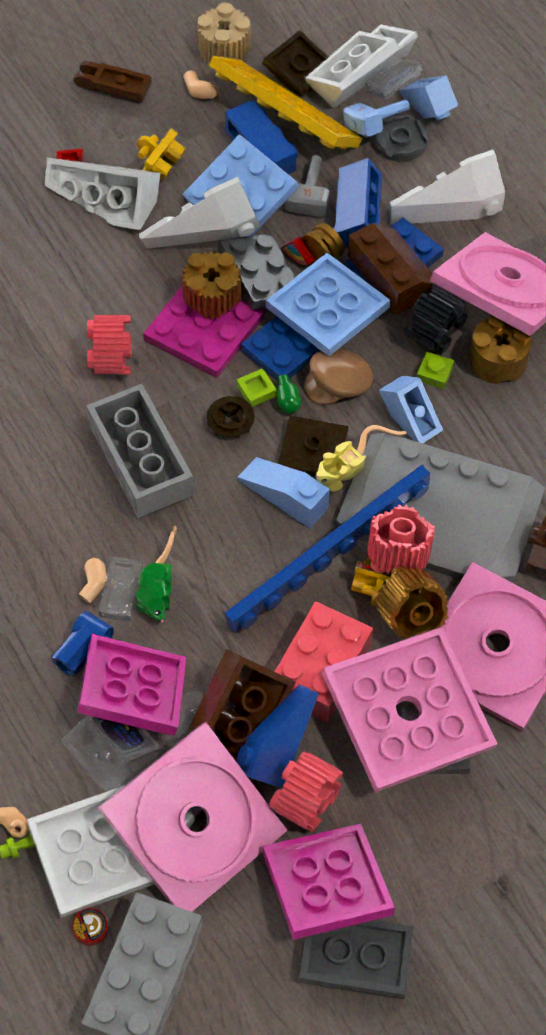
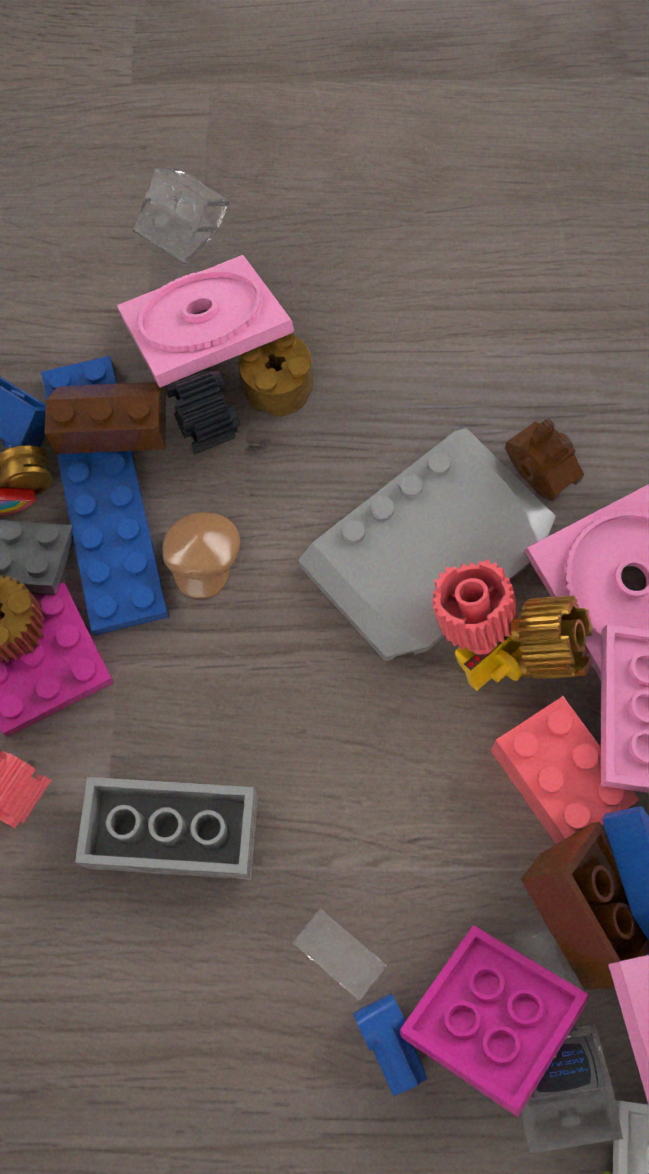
camera: 55 degrees left, 10 degrees up
light nougat arm [78,558,108,604] -> none
green animal [136,526,177,622] -> none
dark brown gear [207,396,255,439] -> none
blue plate [225,465,430,633] -> none
lime plate [236,368,277,407] -> none
light blue slope [237,457,330,529] -> none
light blue plate [266,253,390,356] -> none
green cylinder [275,374,302,414] -> none
dark brown plate [278,415,349,478] -> none
light yellow animal [316,425,407,492] -> none
light blue slope [379,376,443,443] -> none
white wedge [388,150,505,225] -> none
lime plate [417,352,454,389] -> none

